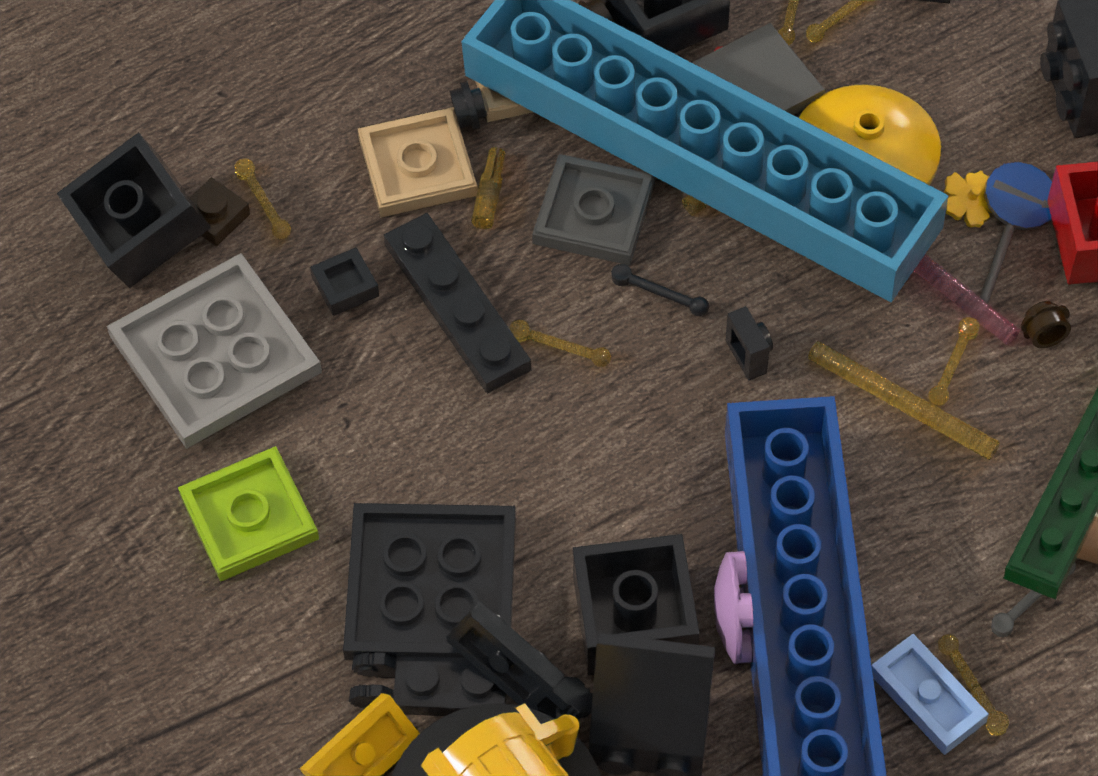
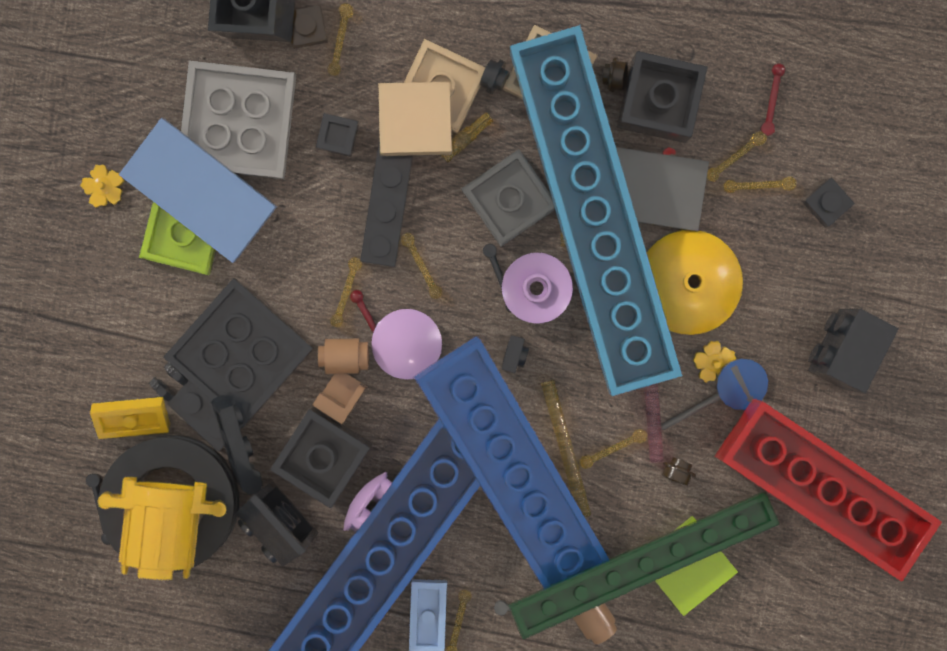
camera: 35 degrees right, 30 degrees up
none -> yellow plant [80,165,124,207]
none -> medium blue tile [119,118,277,263]
none -> medium nougat panel [312,374,368,424]
none -> medium nougat brick [318,338,369,374]
none -> clear yellow hinge [330,257,362,328]
none -> dark red hinge [350,290,377,333]
none -> lavender dish [372,309,442,379]
none -> tan tile [378,82,452,156]
none -> blue plate [414,337,609,588]
none -> lavender dish [502,253,573,323]

